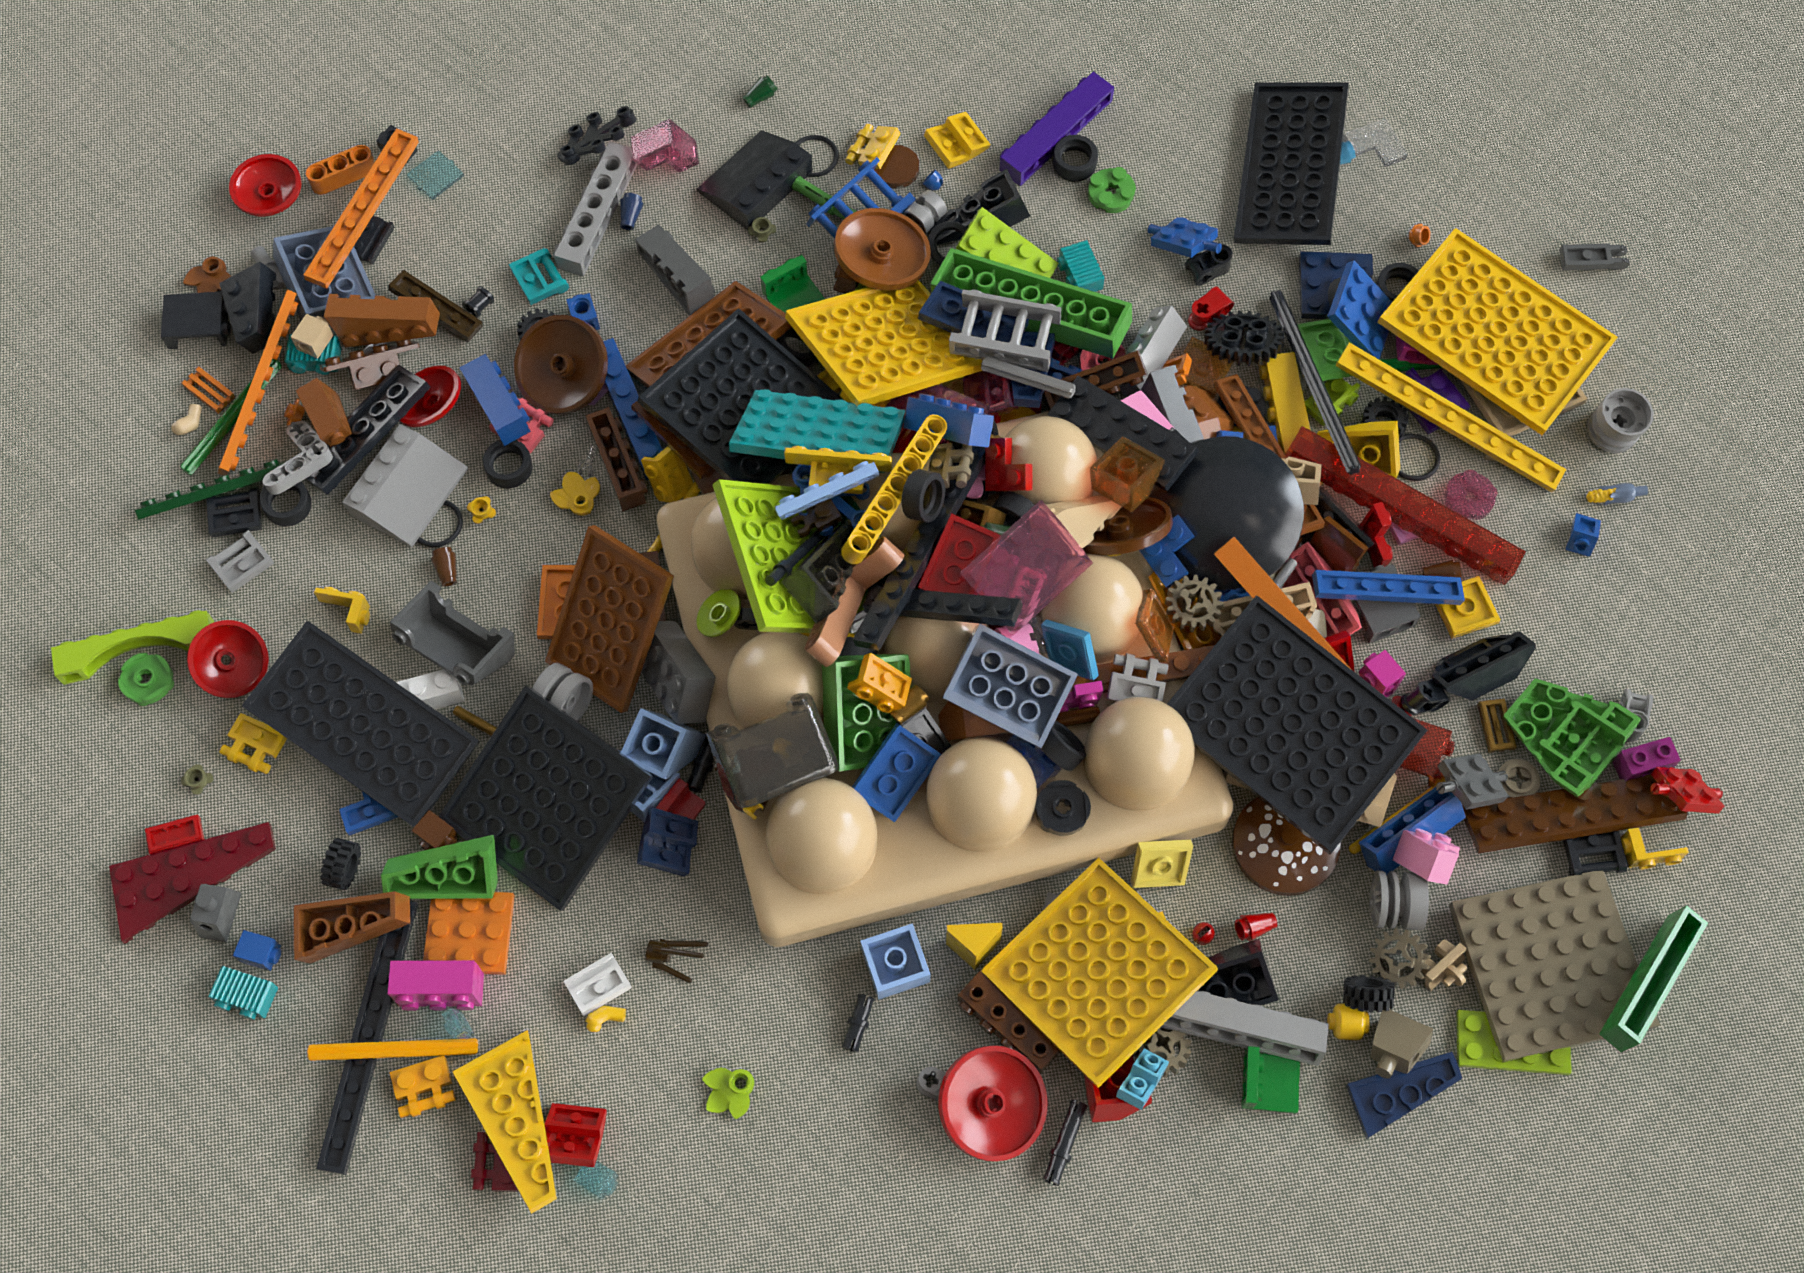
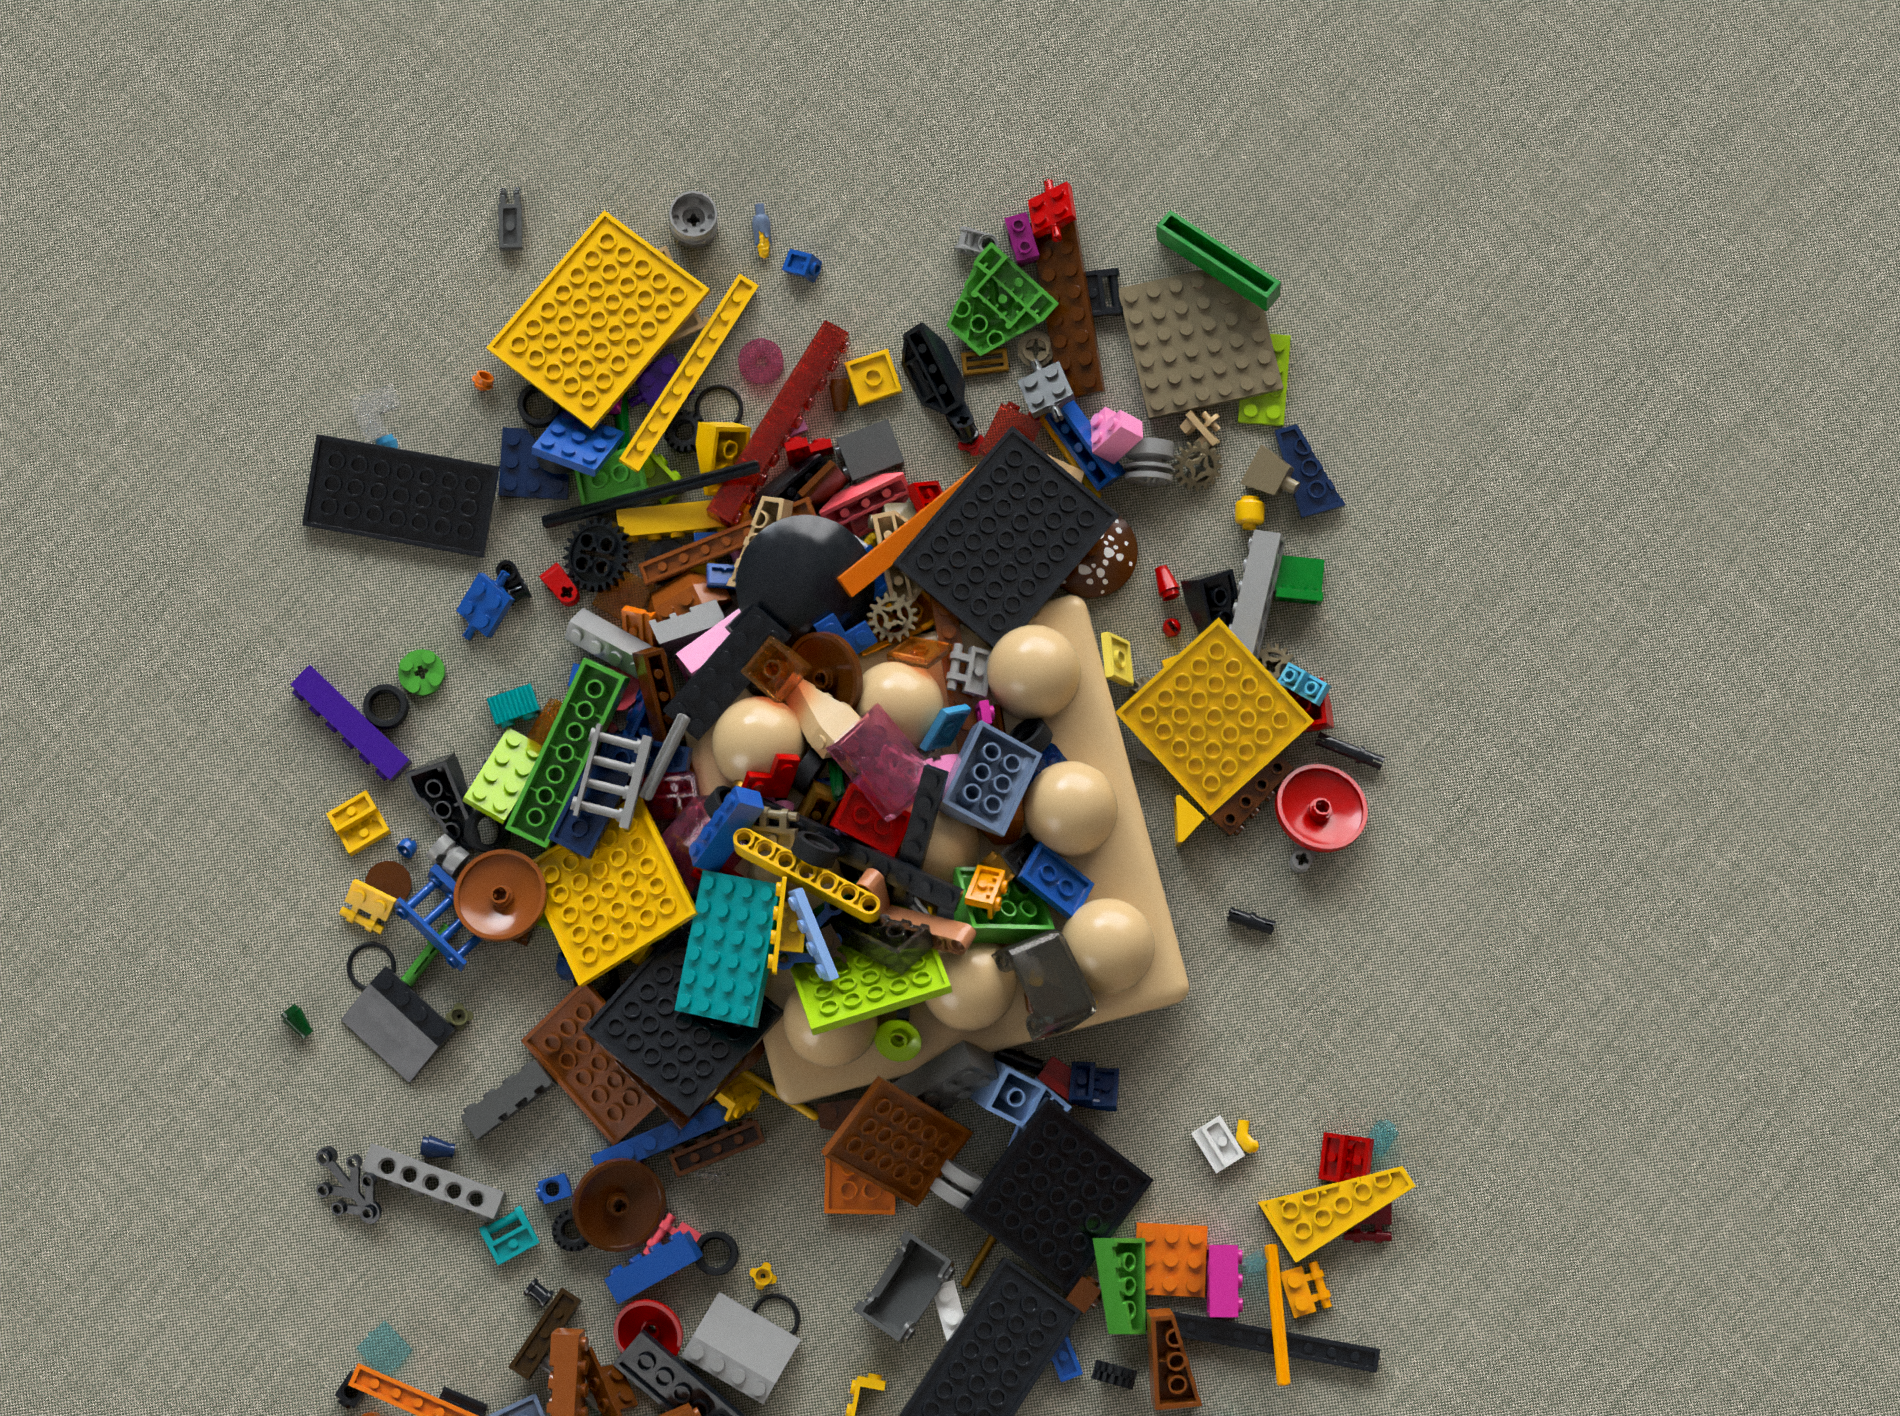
camera: 90 degrees left, 15 degrees up
reddish brown cone [431,547,457,587] -> none
yellow plate [550,472,600,516] -> none
clear pink brick [631,119,699,173] -> none
dark brown plant [645,939,709,983] -> none
lime plate [702,1067,755,1119] -> none
green bracket [760,255,825,313] -> none
black bar [765,523,838,586] -> none
light blue brick [860,923,931,1000] -> none
black plate [1035,780,1091,836] -> none
blue plate [1312,570,1465,605] -> none
black tyre [1343,975,1395,1013] -> none
dark pink brick [1358,650,1406,698] -> none
yellow bracket [1620,828,1689,870] -> none

